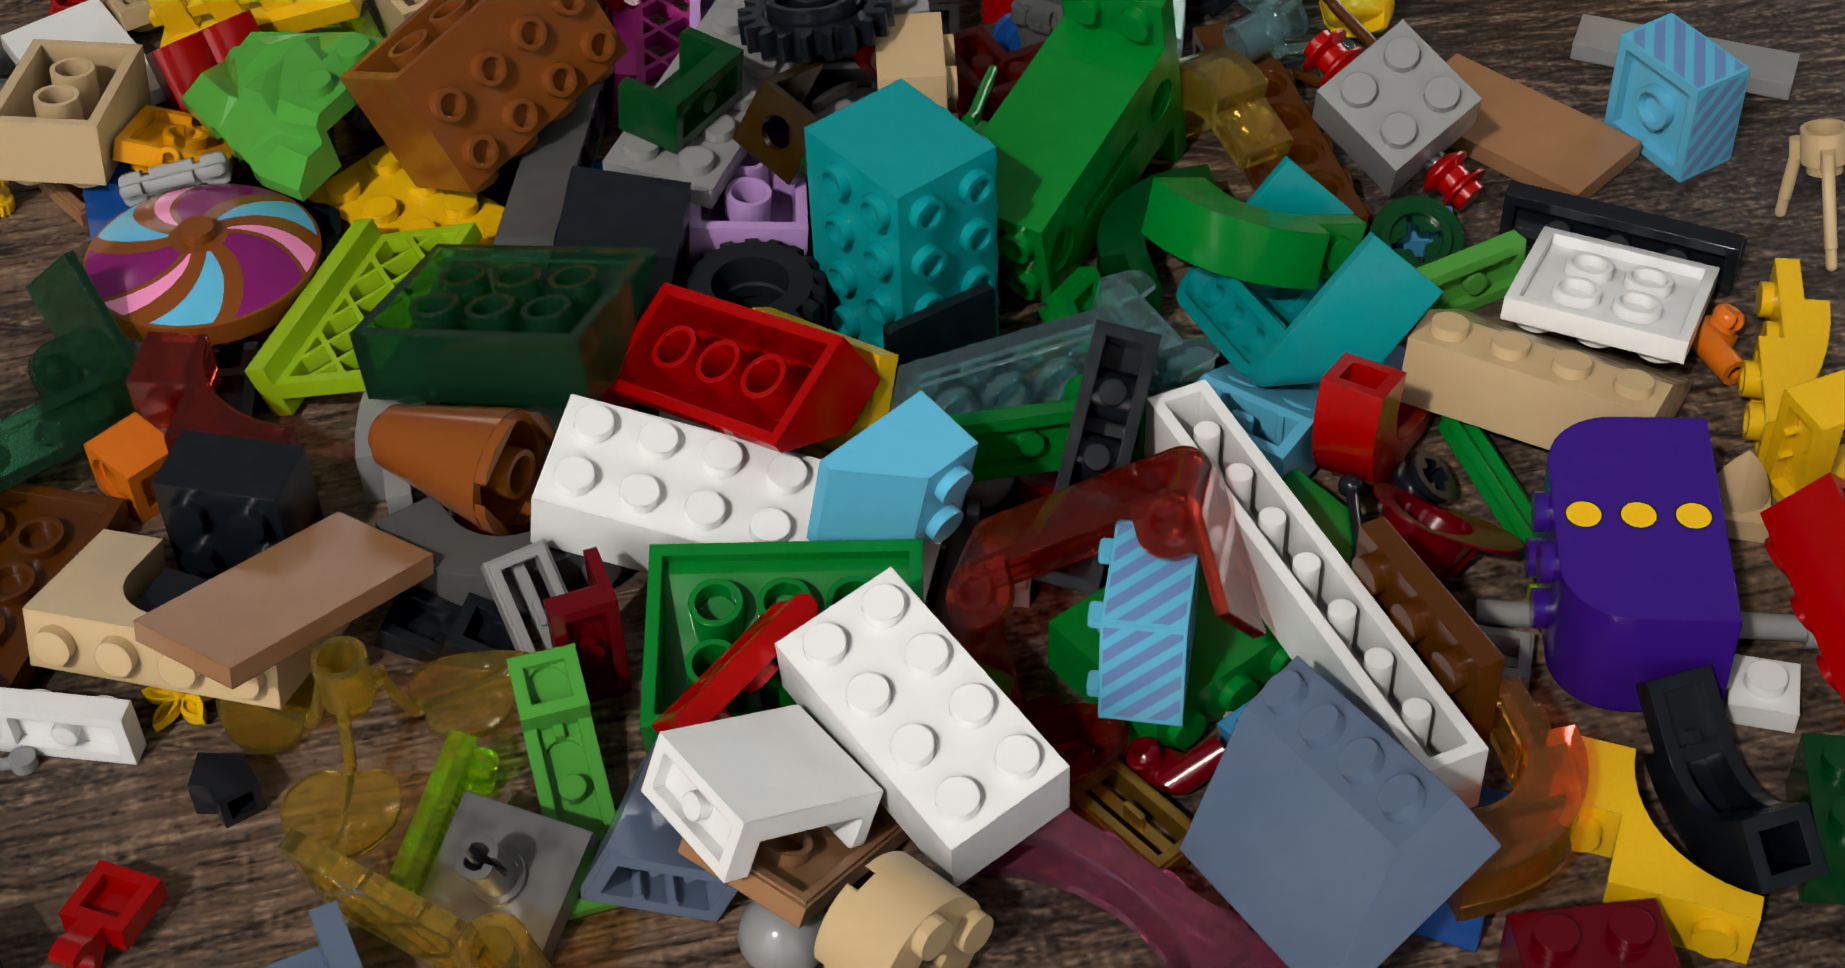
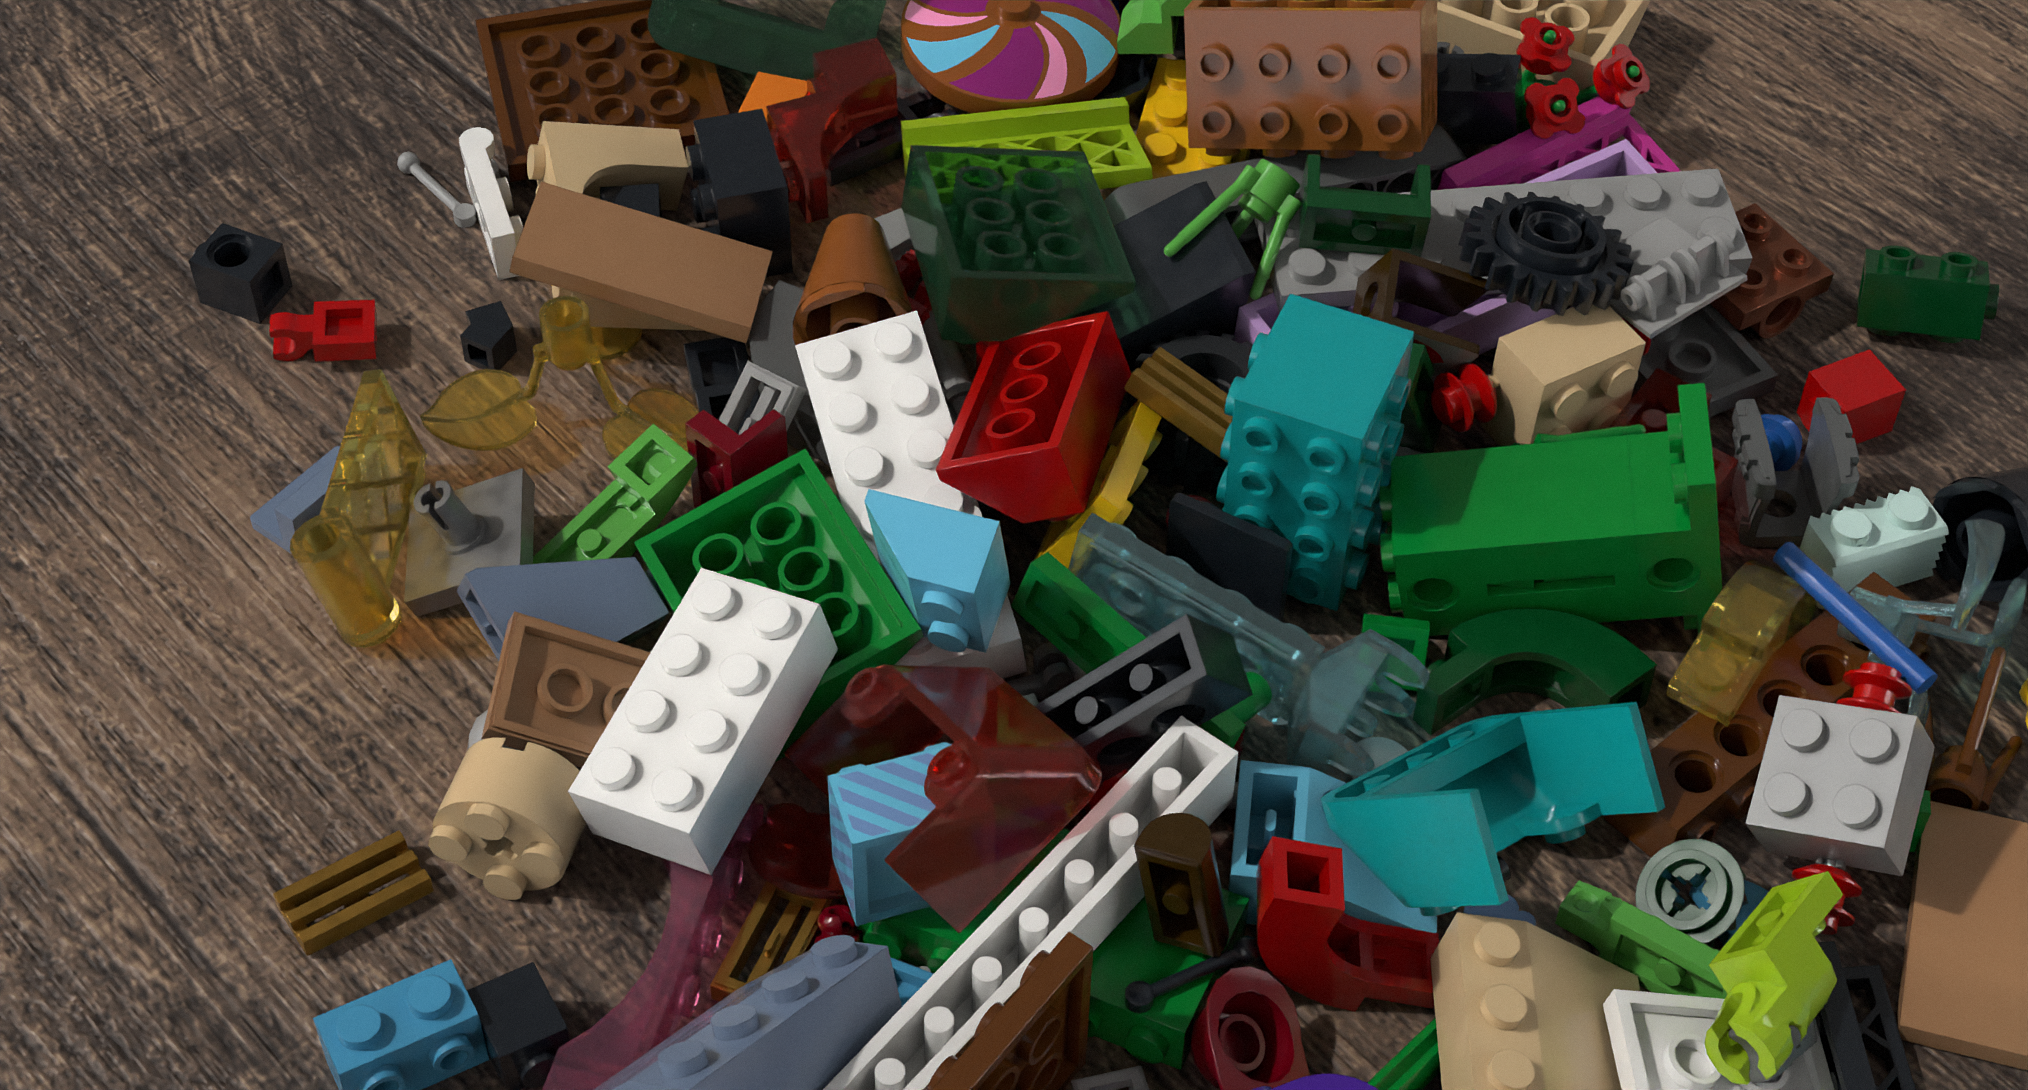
camera: 60 degrees right, 5 degrees up
clear neon green hinge [382,729,499,928] -> none
white panel [641,704,883,883] -> none
red hinge [651,593,818,734] -> none
green arch [1141,177,1367,290] -> none
black bush [1392,450,1456,505] -> none
none -> pearl gold tile [1124,347,1233,462]
none -> dark brown brick [1134,813,1229,957]
none -> bright green plant [1164,159,1302,300]
none -> lime plate [1704,871,1843,1085]
none -> blue bar [1773,541,1938,694]

